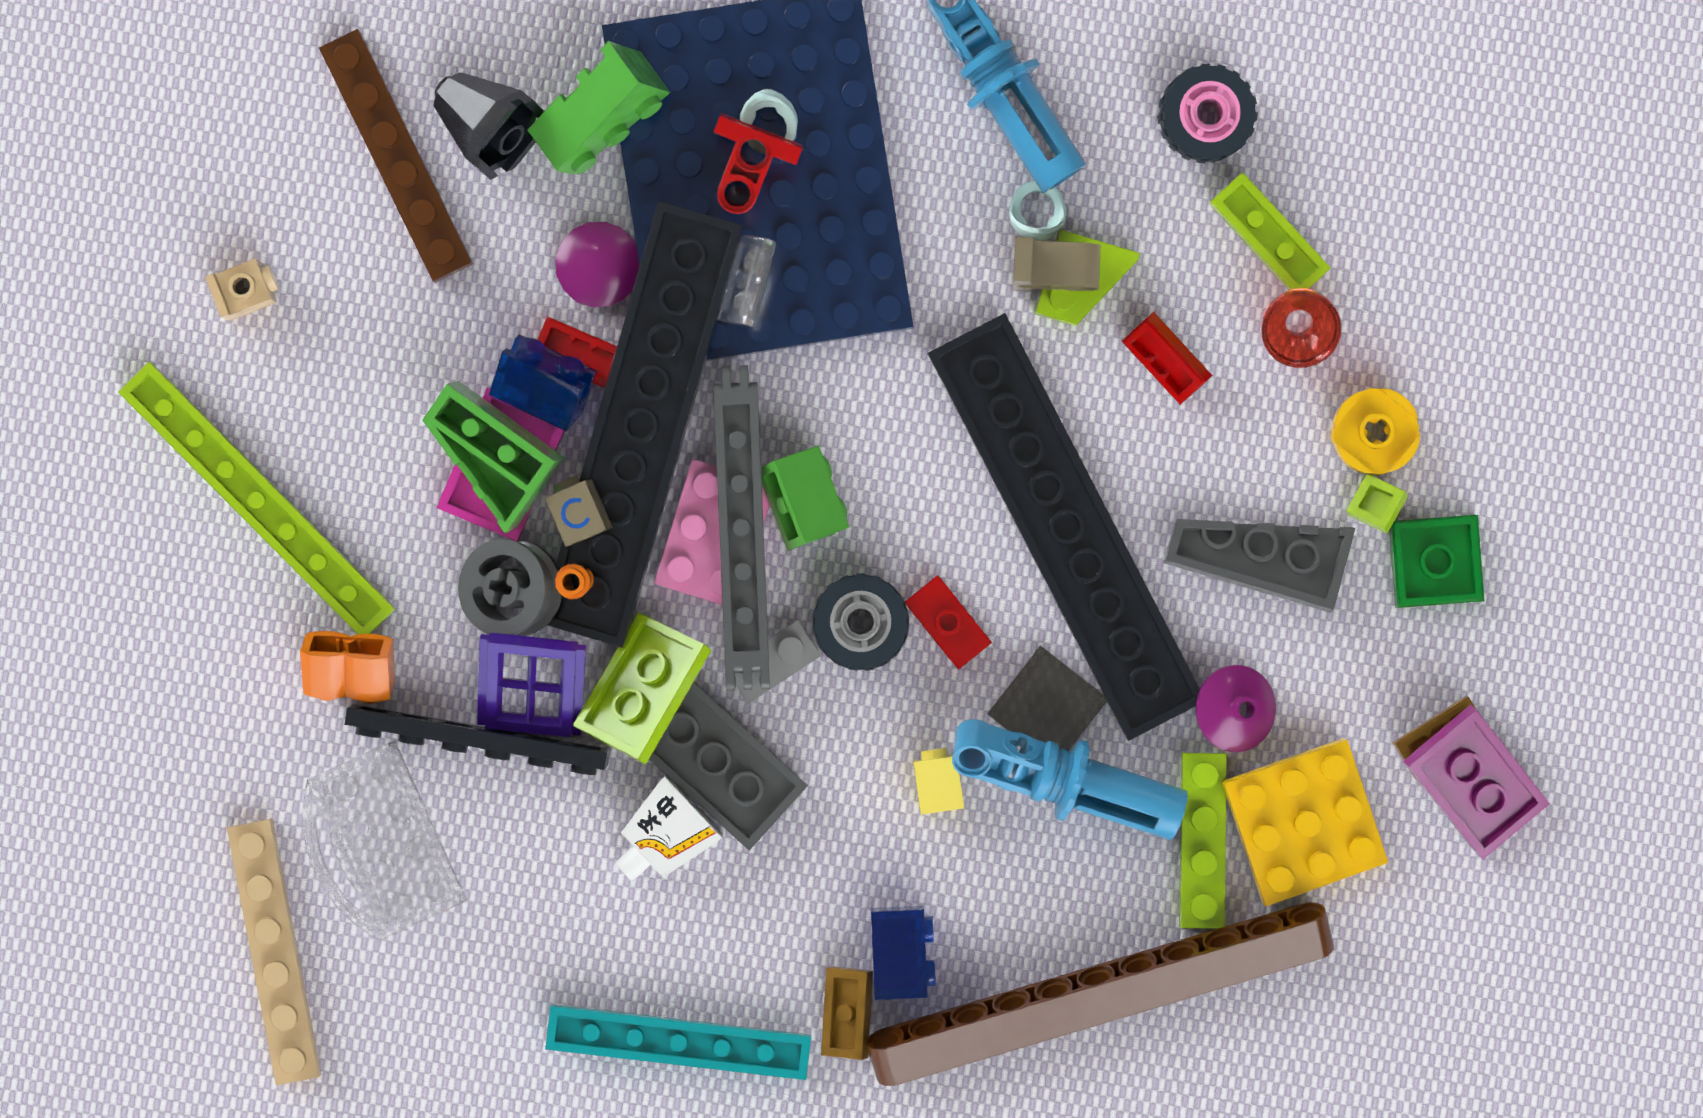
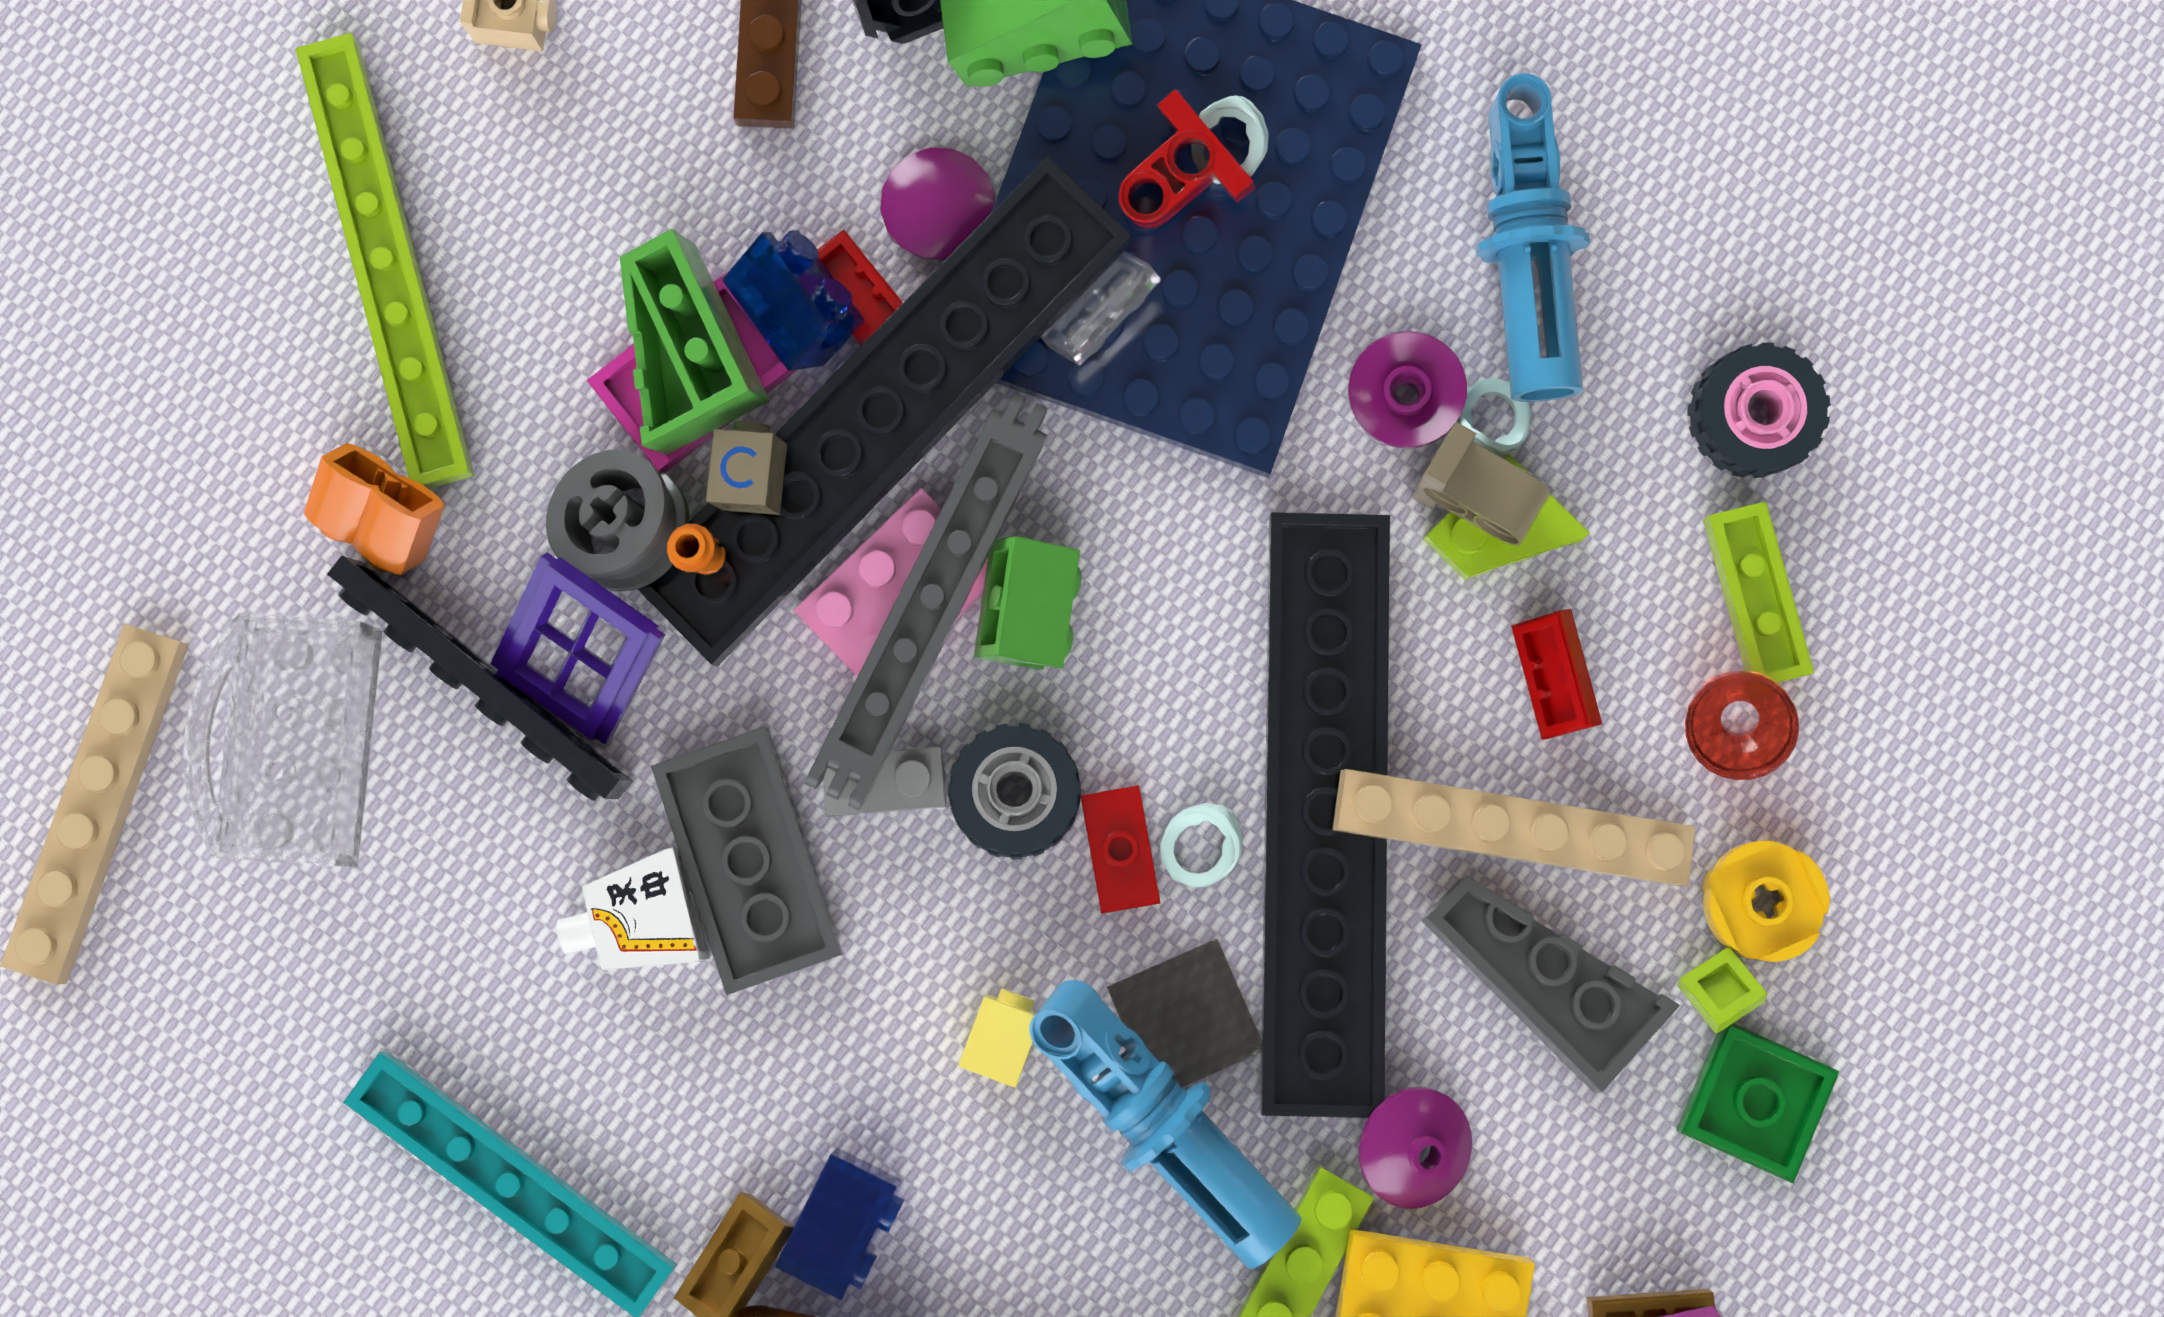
camera: 25 degrees right, 5 degrees down
lime plate [573,612,712,765] -> none
none -> light aqua piece [1160,803,1243,888]
none -> tan plate [1332,769,1696,886]
none -> magenta dish [1348,331,1467,448]

